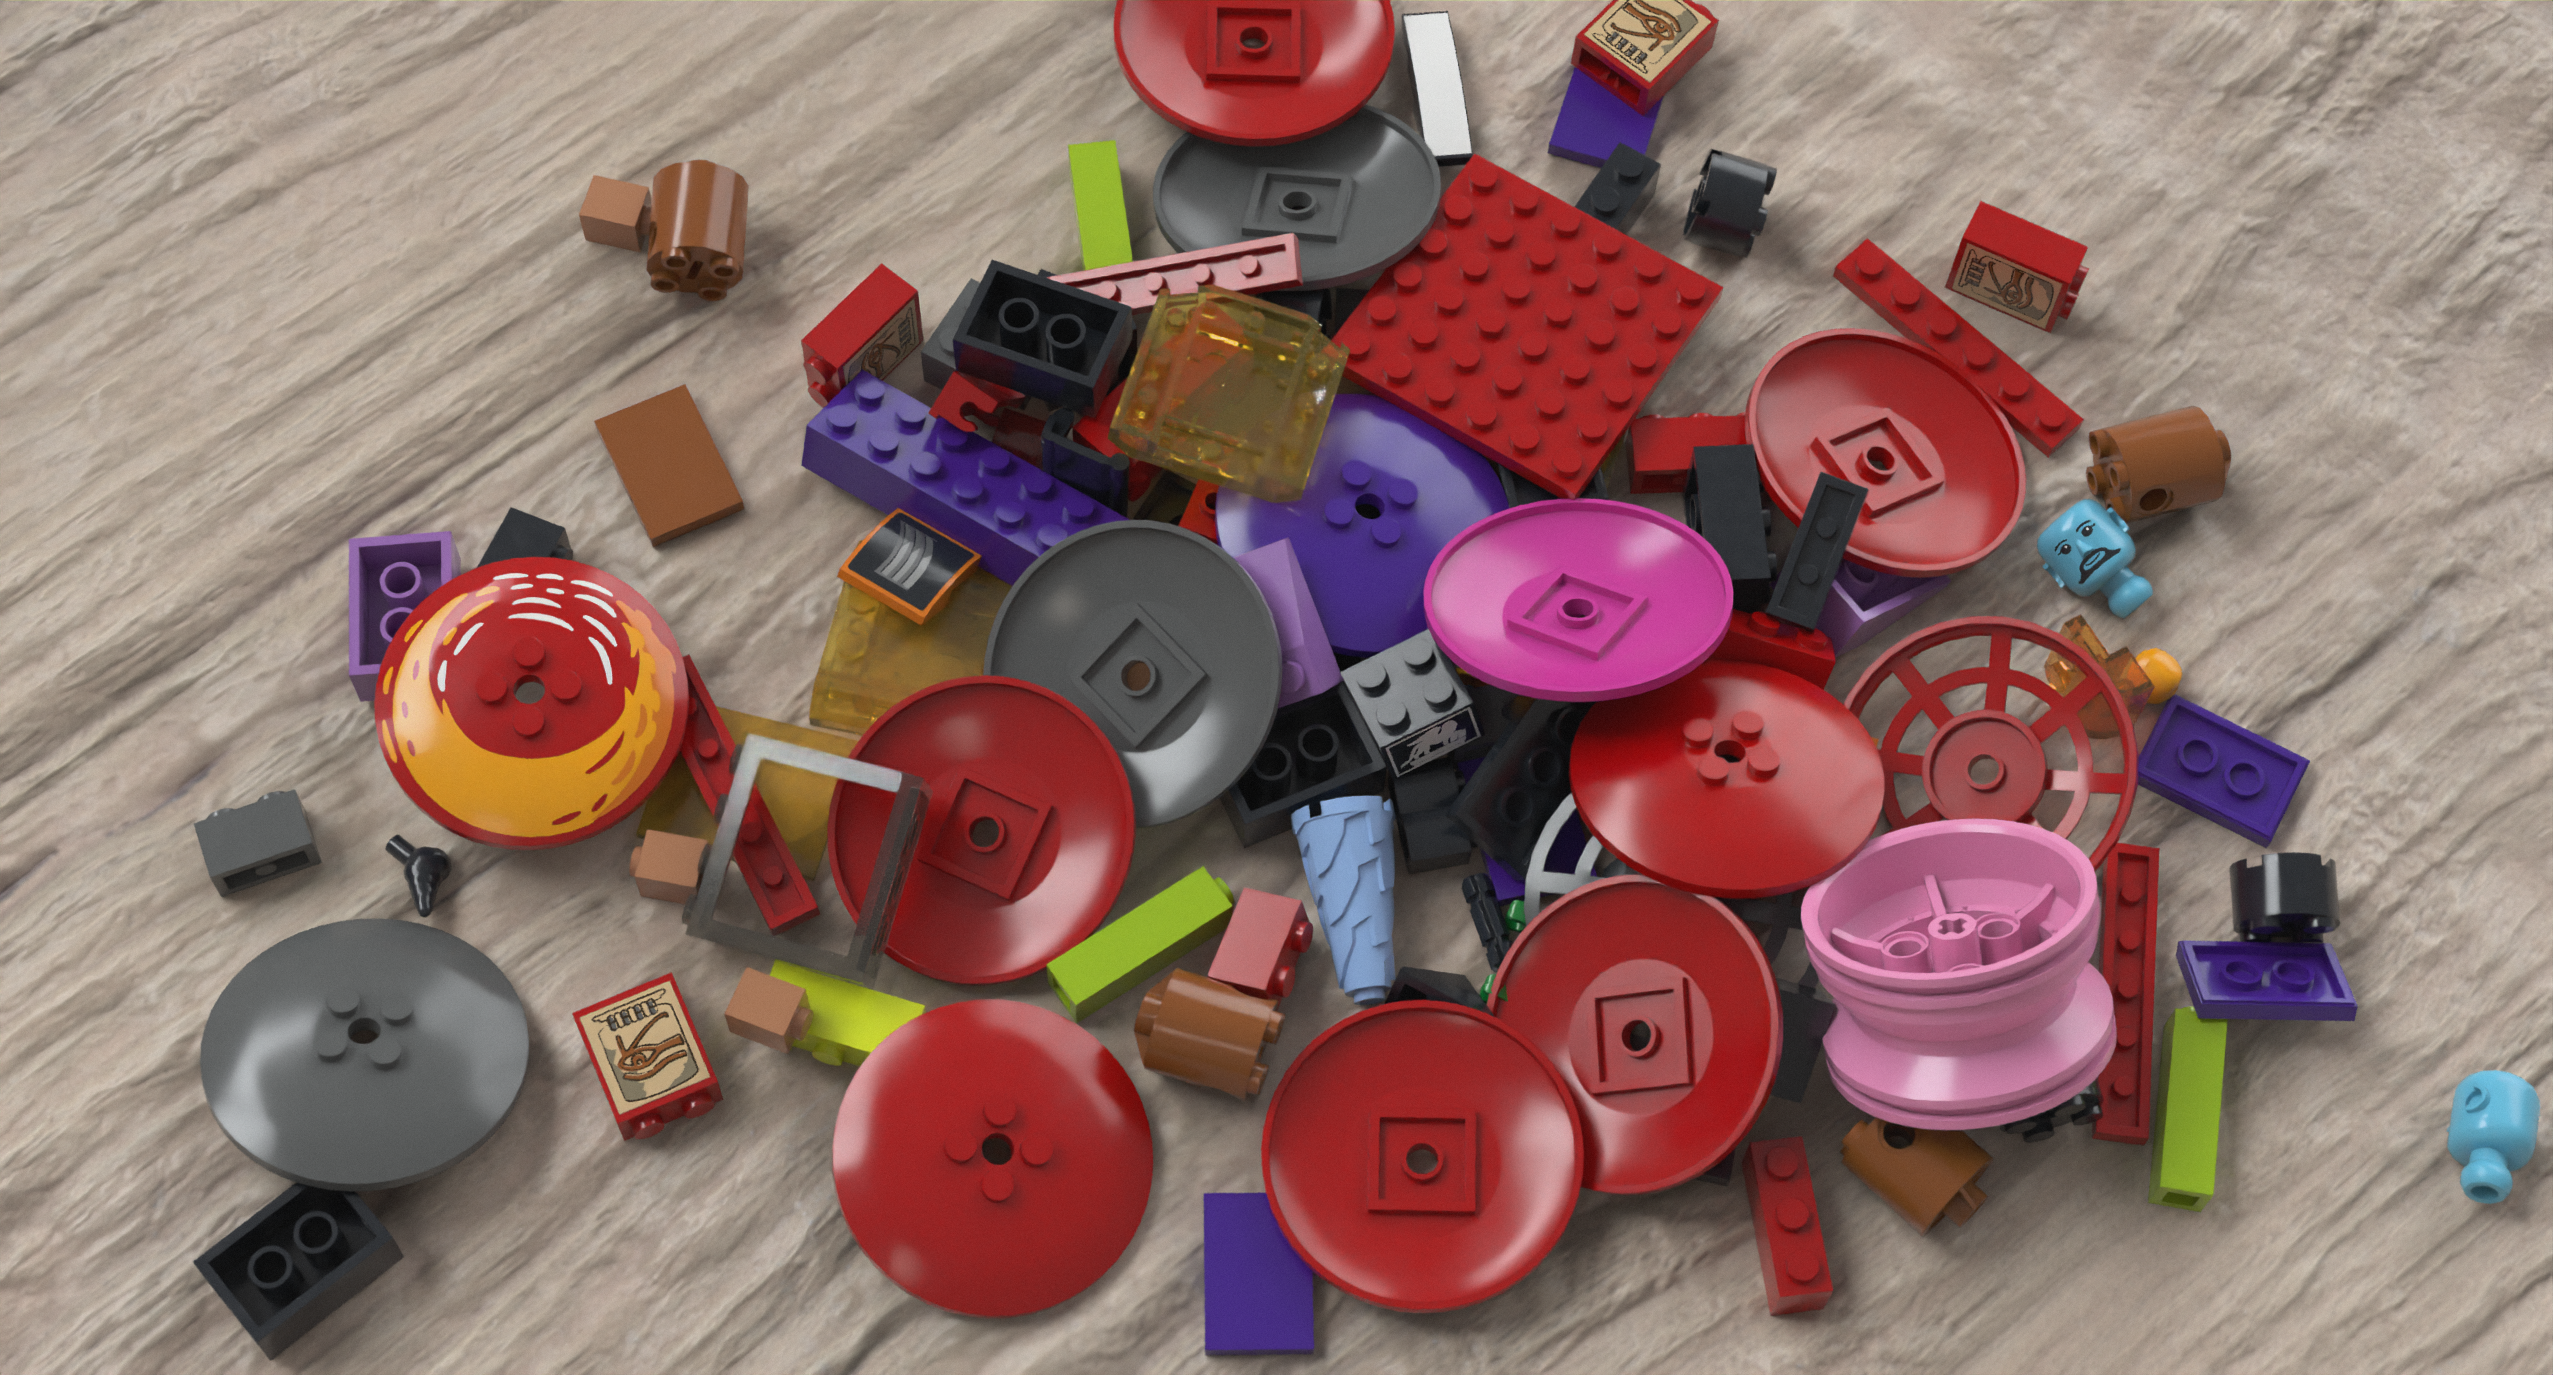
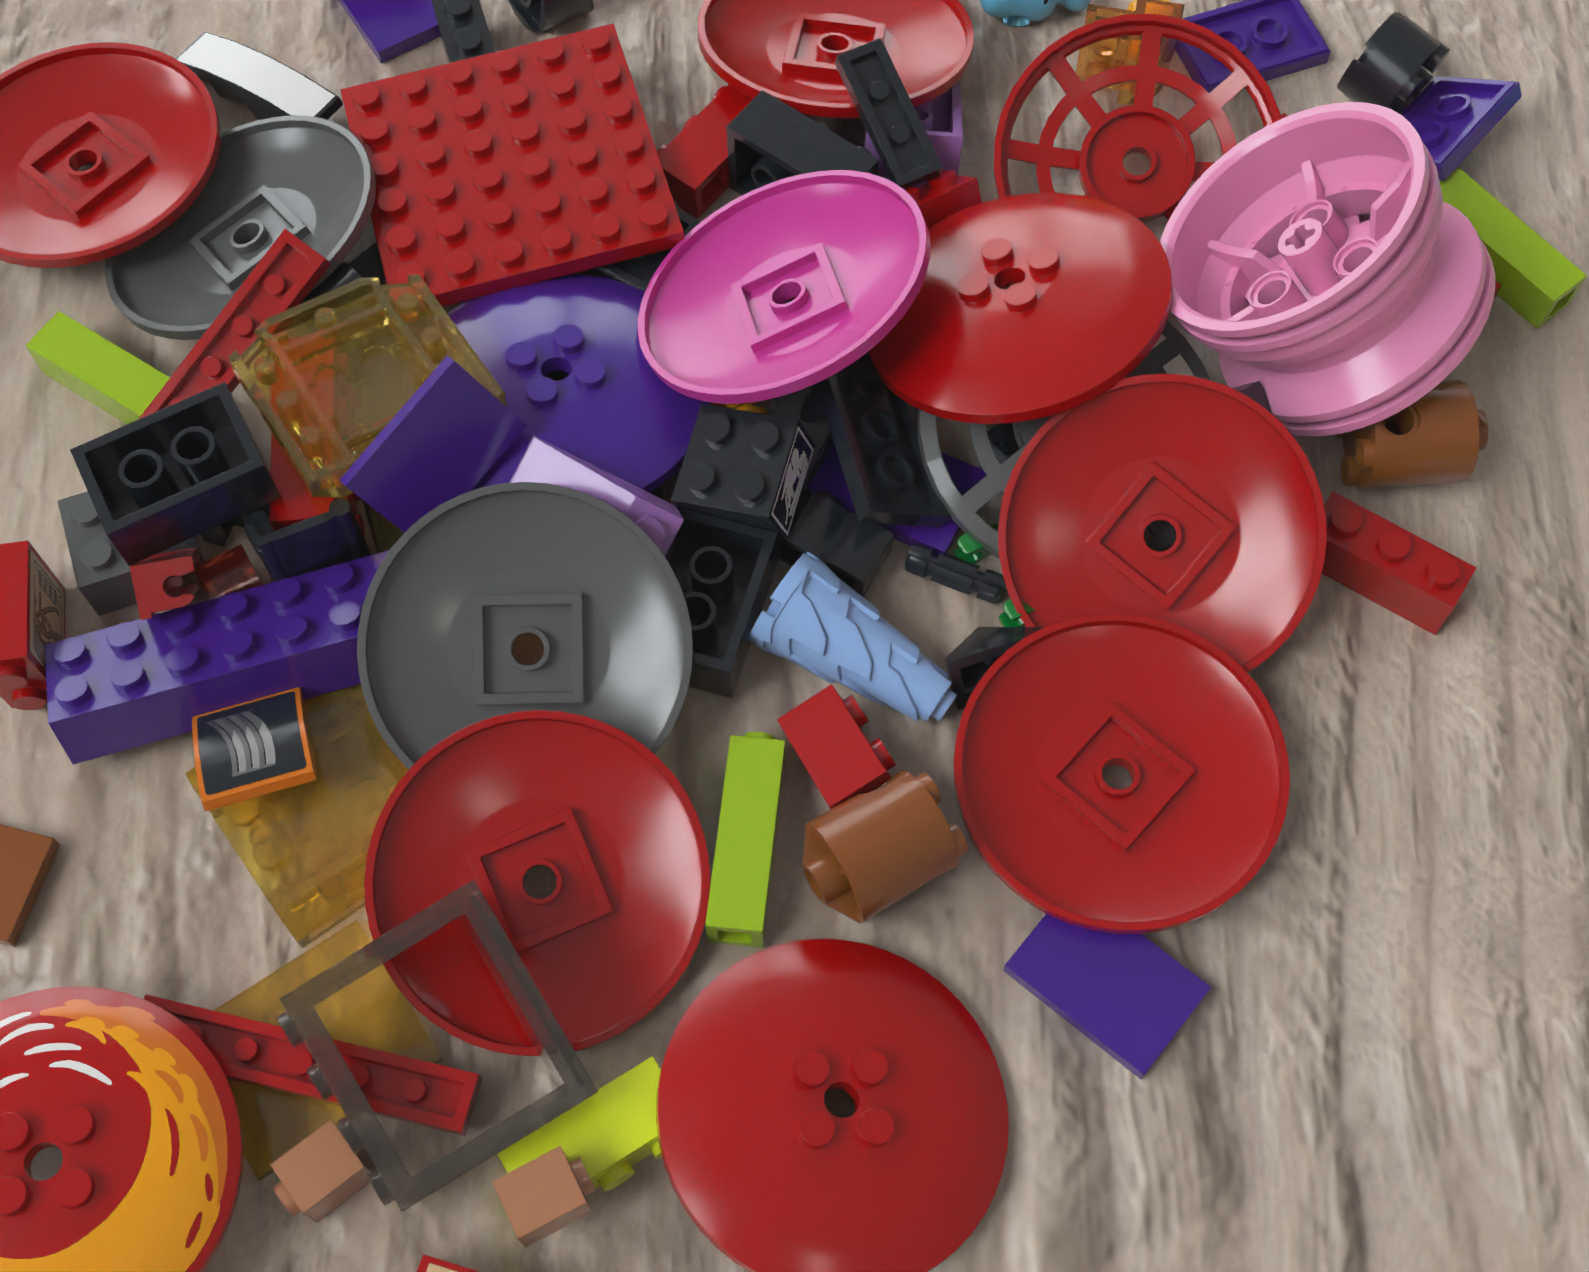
camera: 45 degrees left, 0 degrees up
none -> dark purple tile [340,355,527,533]

